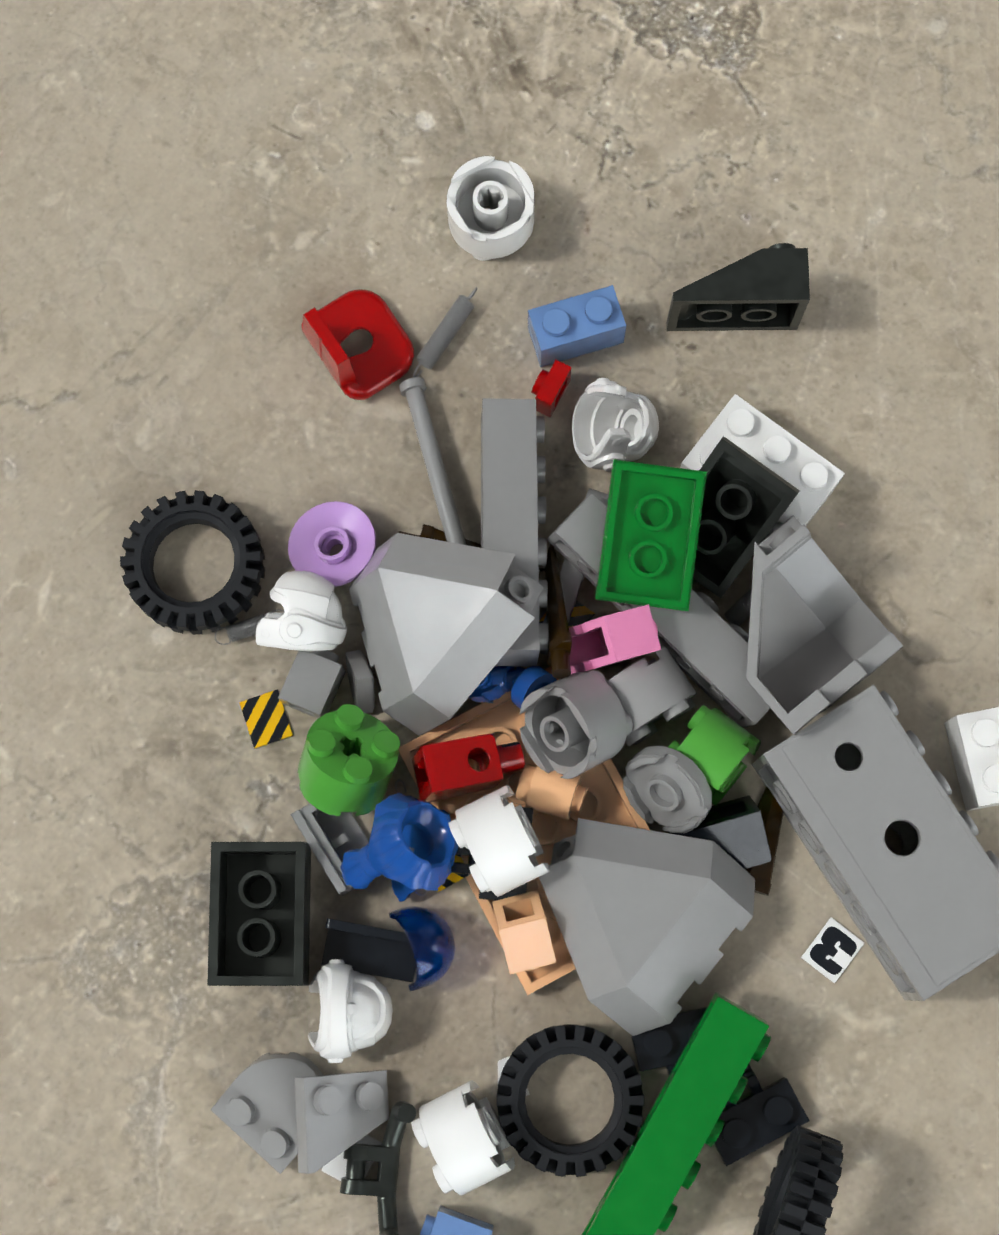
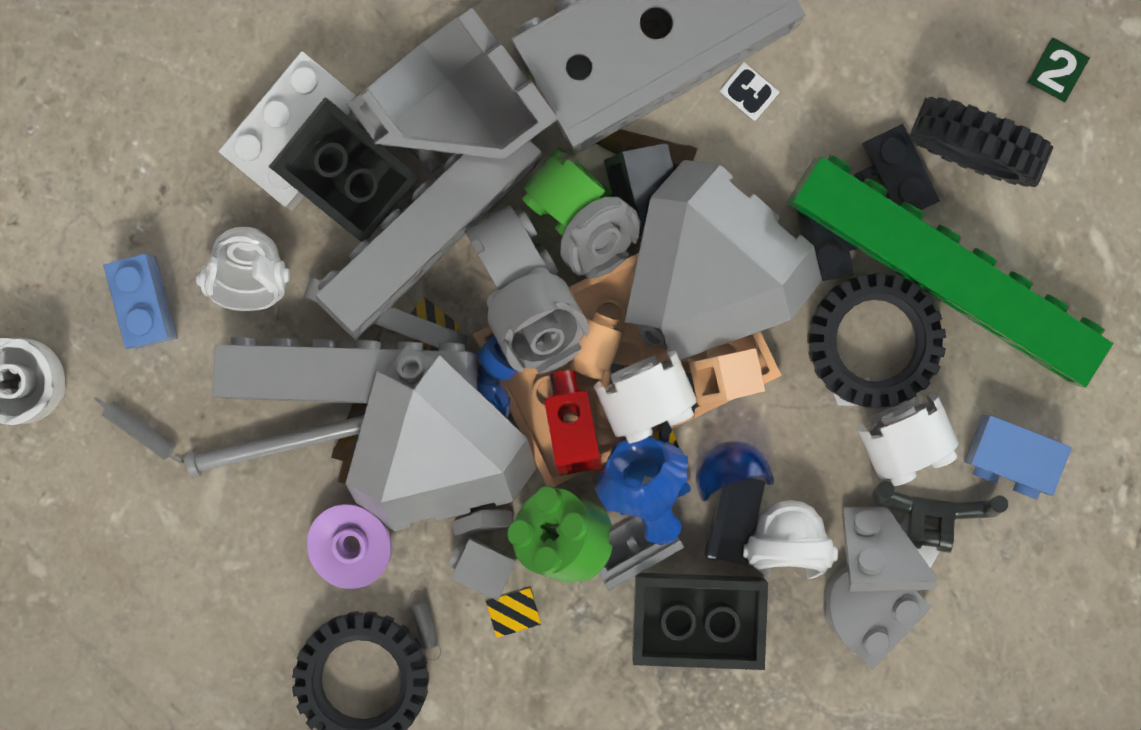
camera: 90 degrees left, 10 degrees up
white helmet [256,571,347,651] -> none
red piece [301,289,414,400] -> none
red plate [531,360,572,418] -> none
dark brown bar [545,543,572,679] -> none
bright pink brick [569,604,661,674] -> none
green tile [595,460,707,611] -> none
pearl dark grey slope [666,243,810,331] -> none

